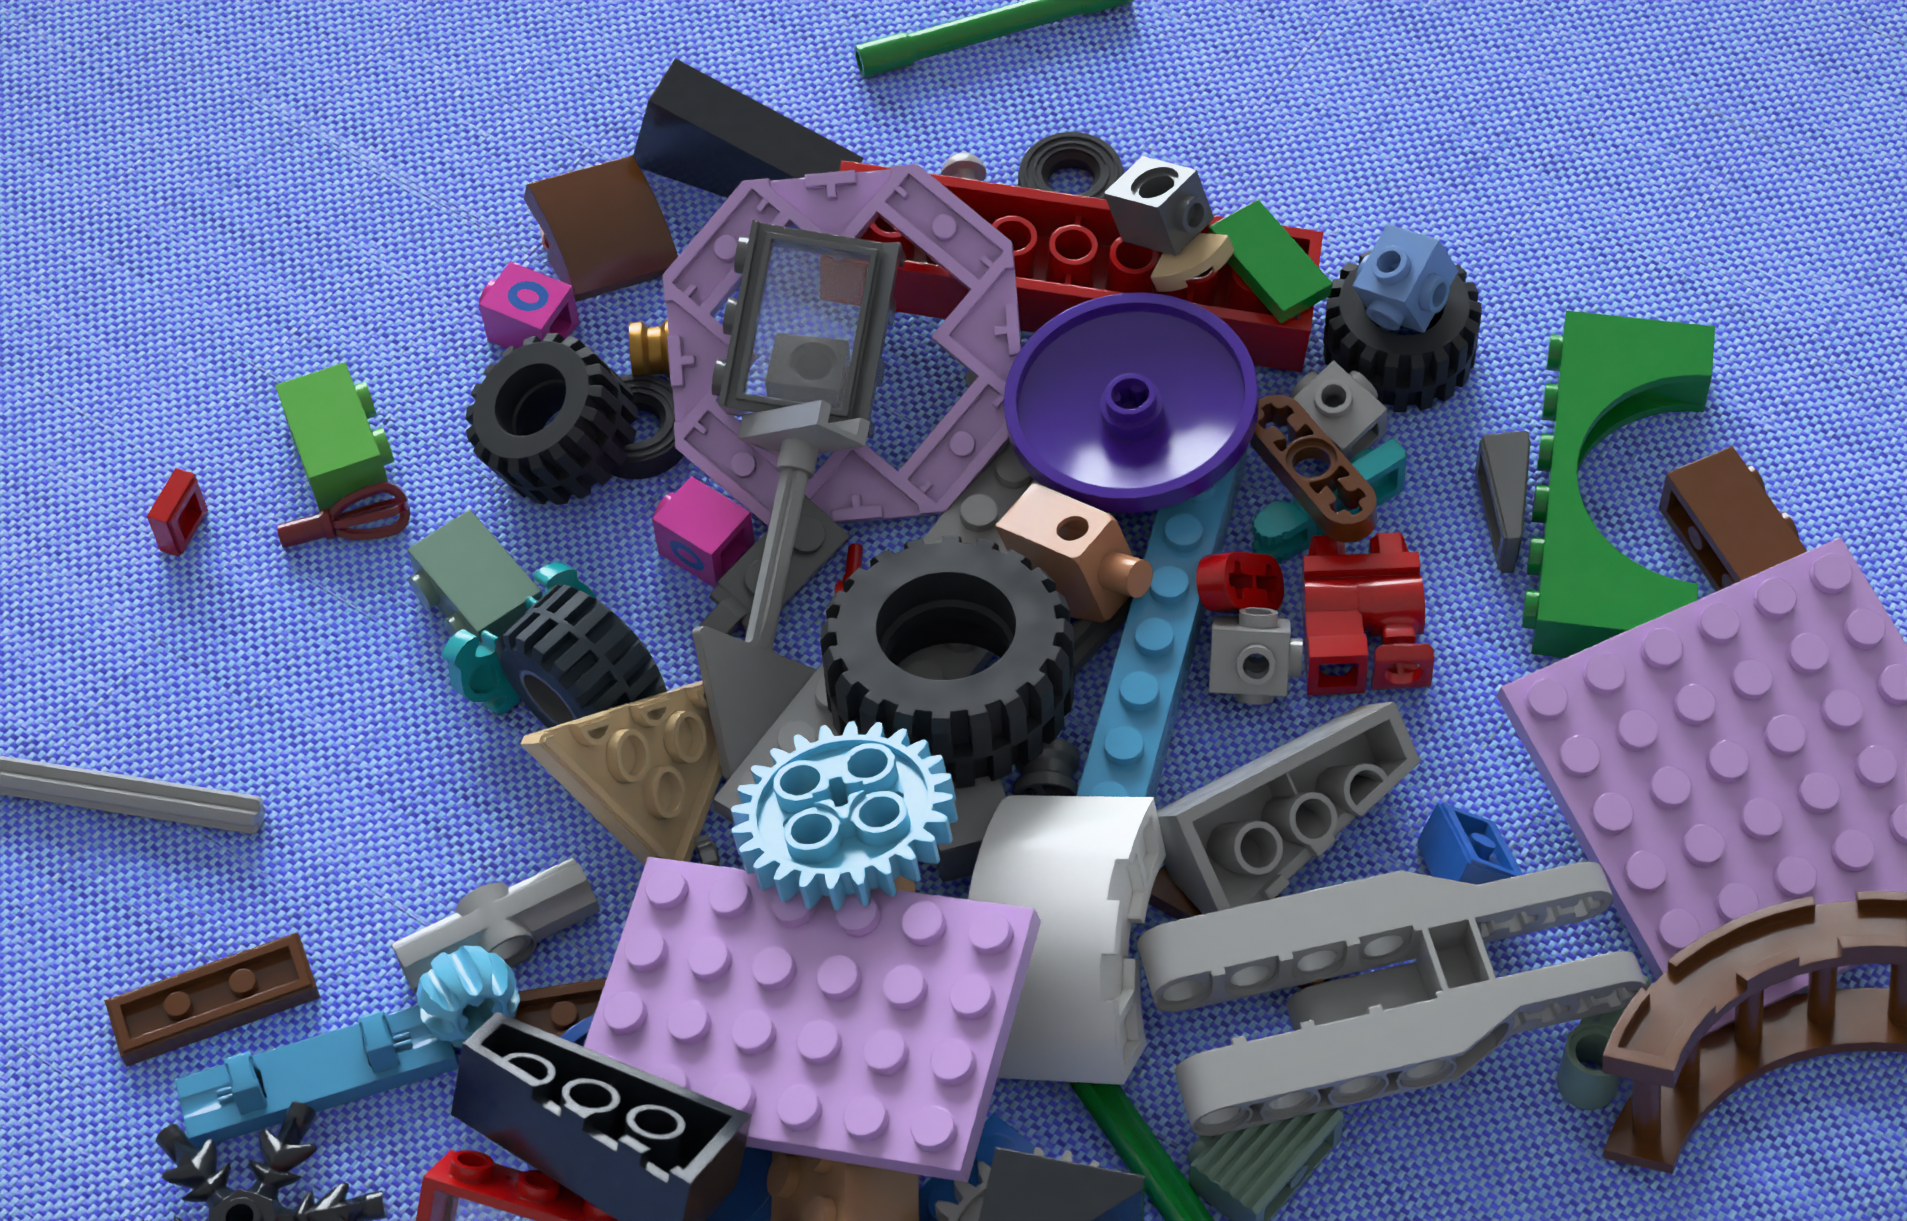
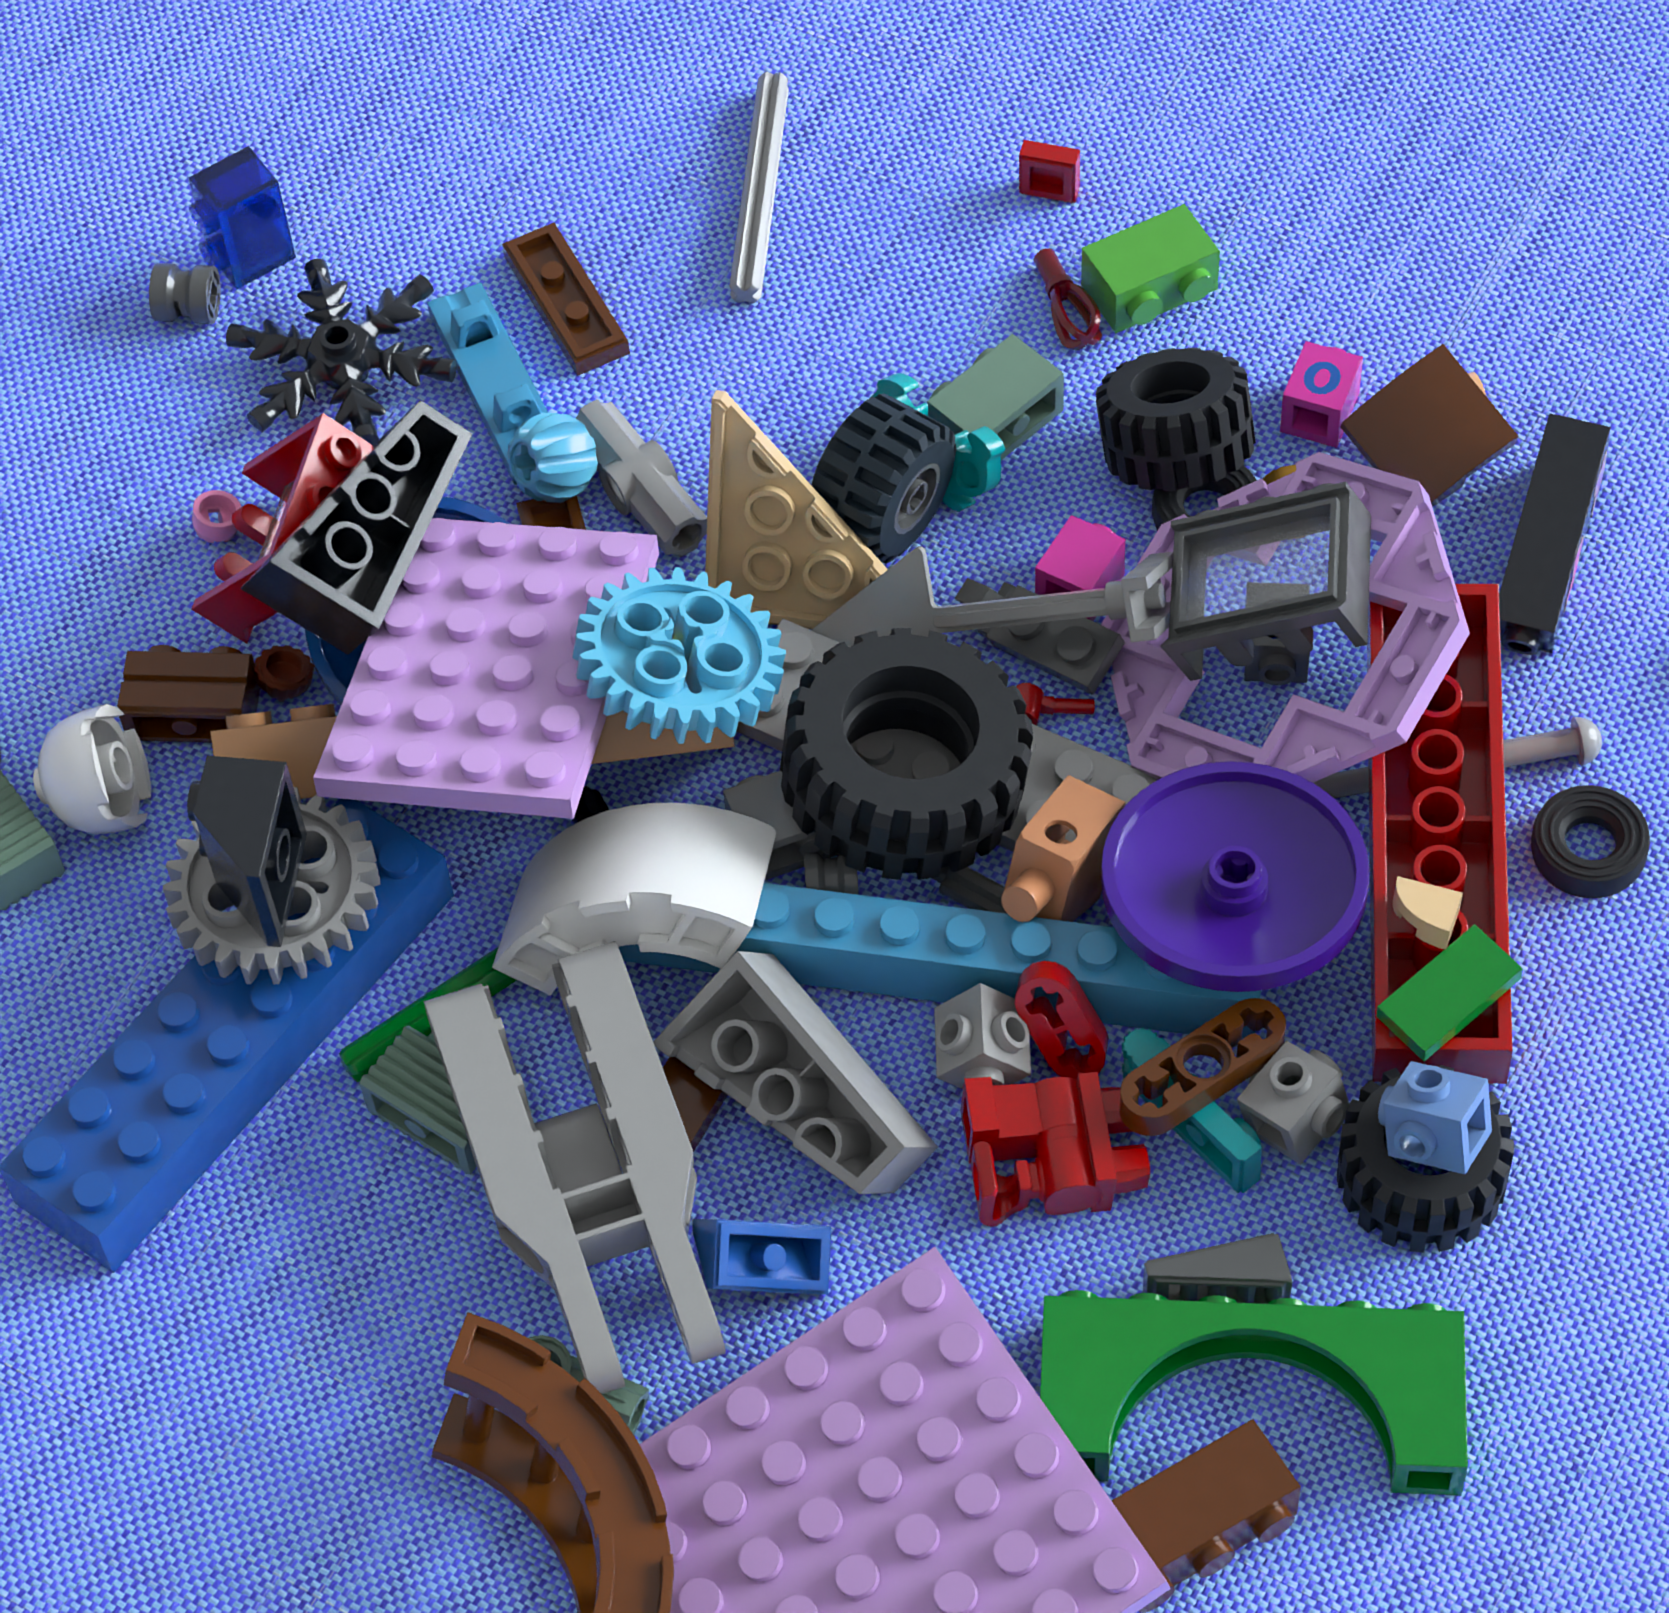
camera: 85 degrees right, 0 degrees up
dark grey brick [1104,156,1214,256] -> none

